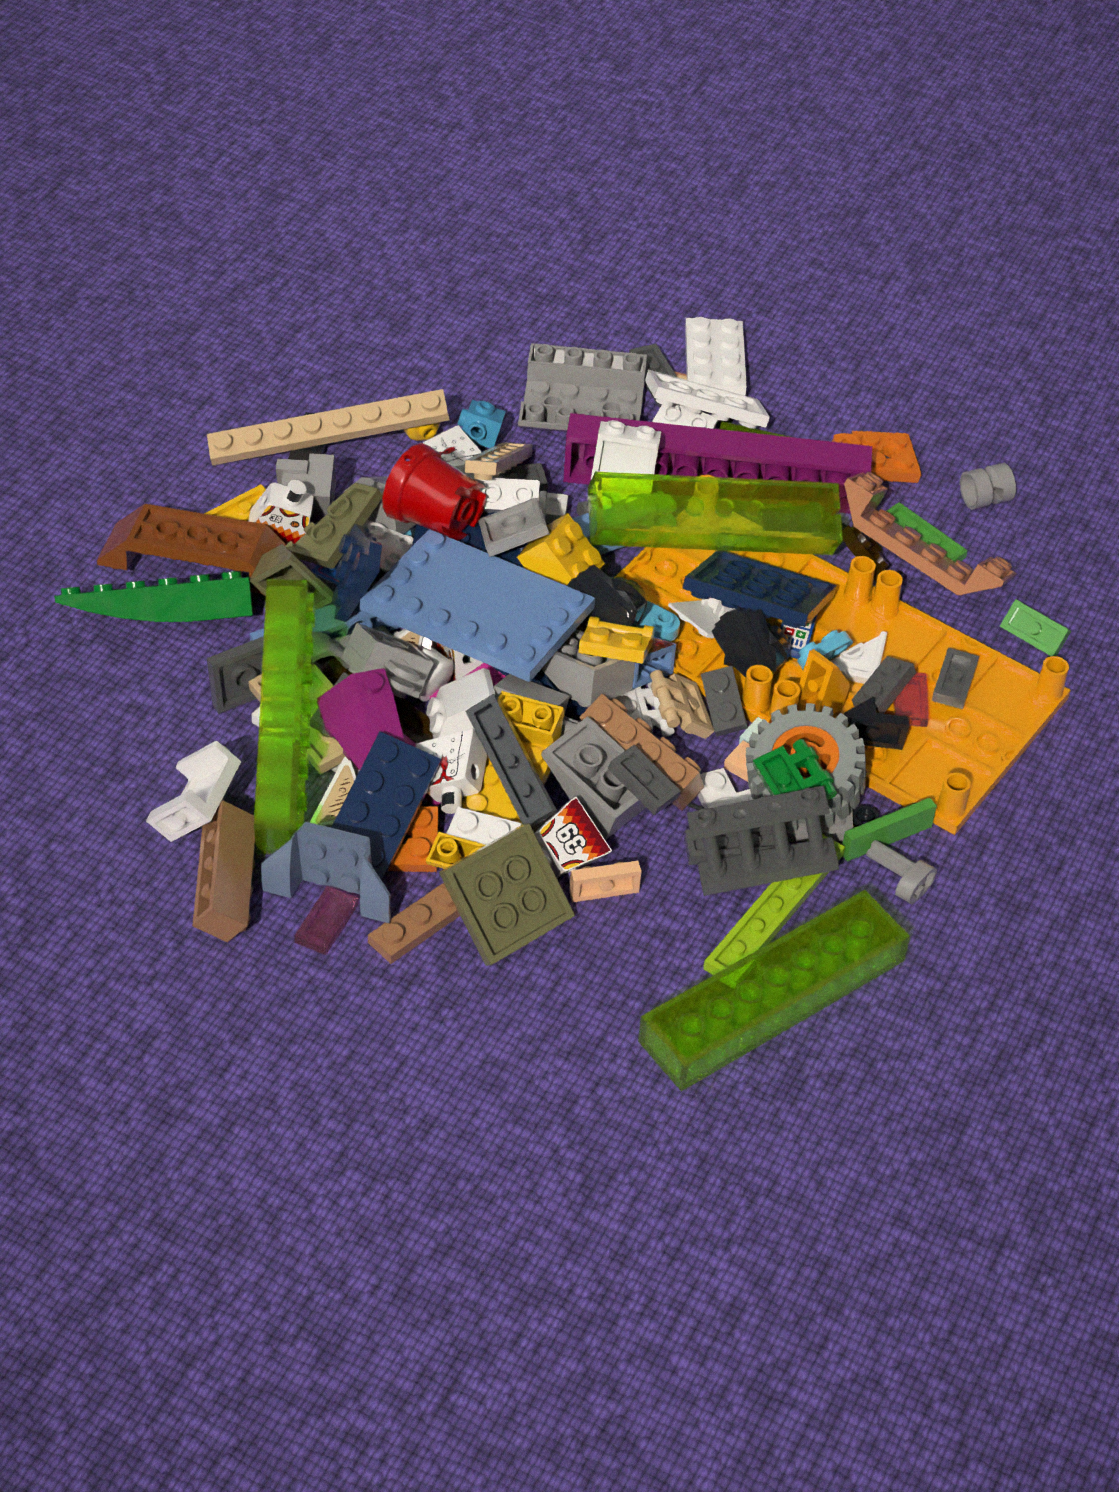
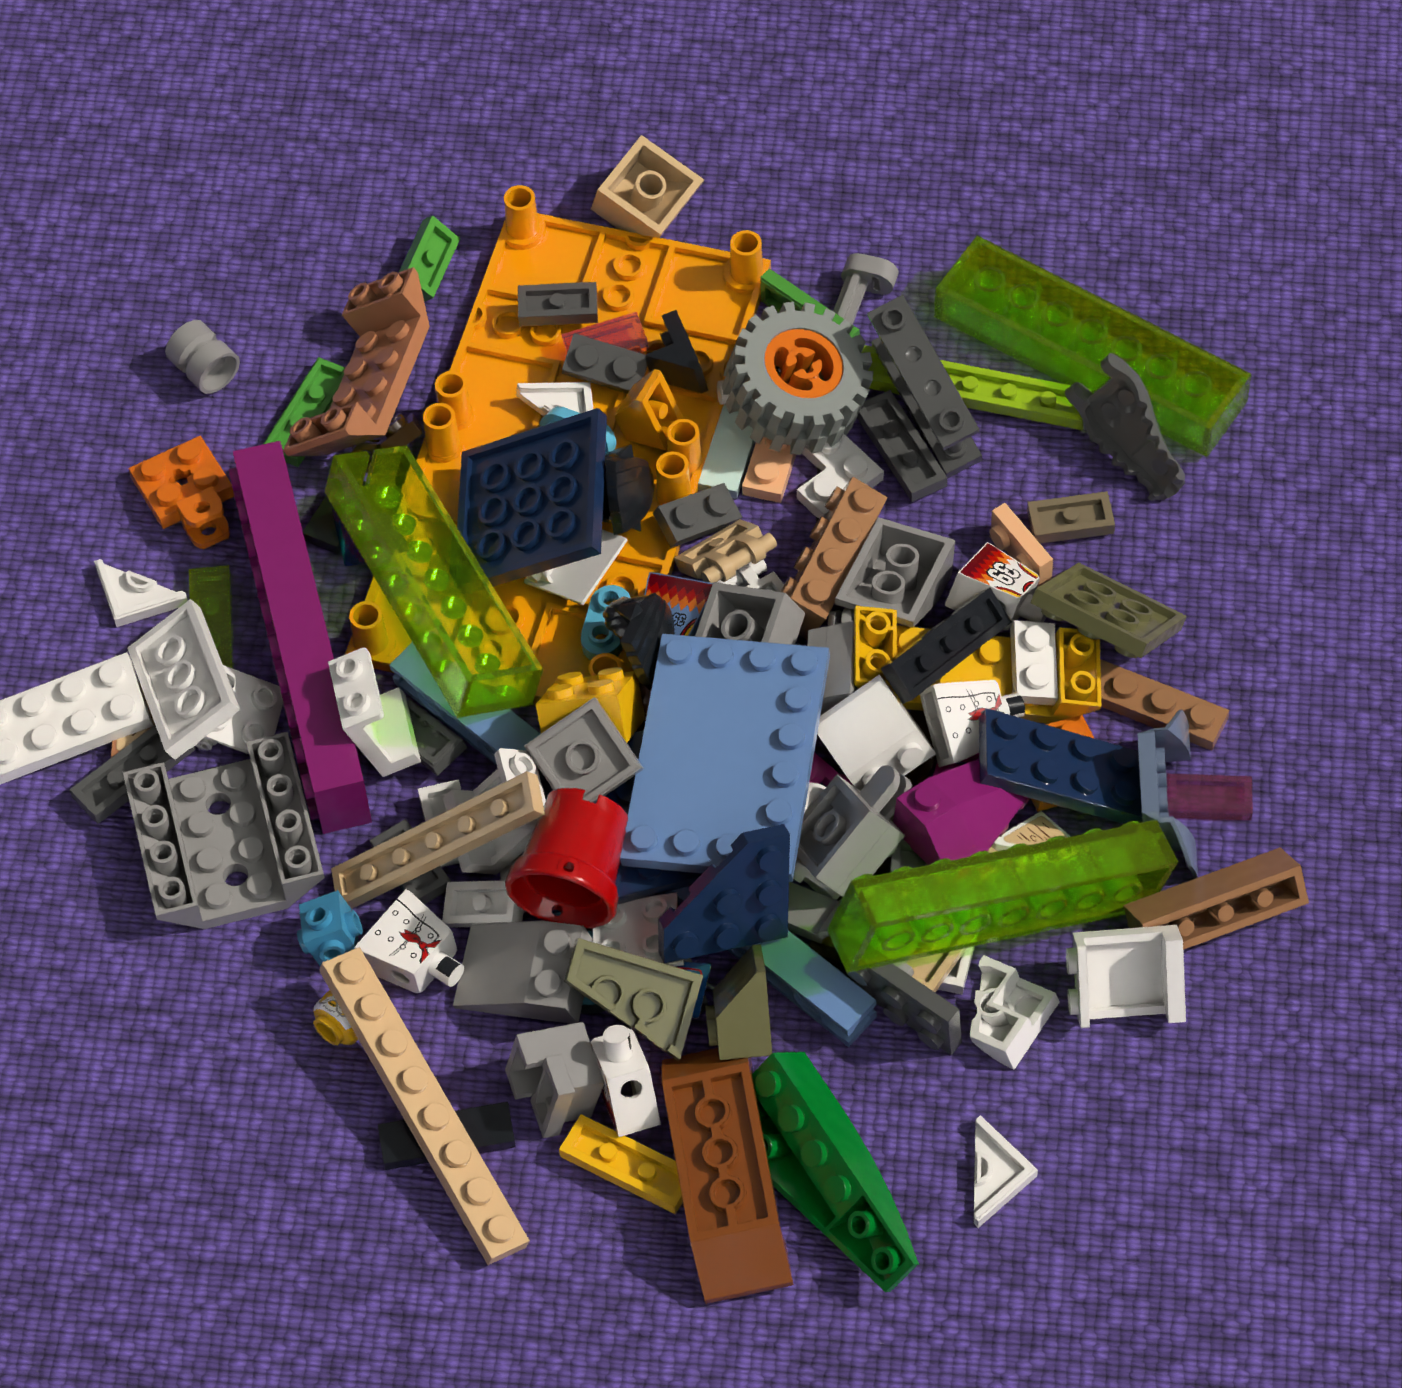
camera: 105 degrees left, 10 degrees up
yellow plate [578,616,655,664] -> none
dark grey plate [608,745,681,815] -> none
green plate [753,739,837,800] -> none
none -> white tile [94,559,188,628]
none -> tan slope [591,135,704,238]
none -> white slope [970,955,1060,1070]
none -> white tile [974,1115,1038,1228]
none -> dark tan plate [1027,491,1115,544]
none -> dark grey animal [1065,353,1185,501]

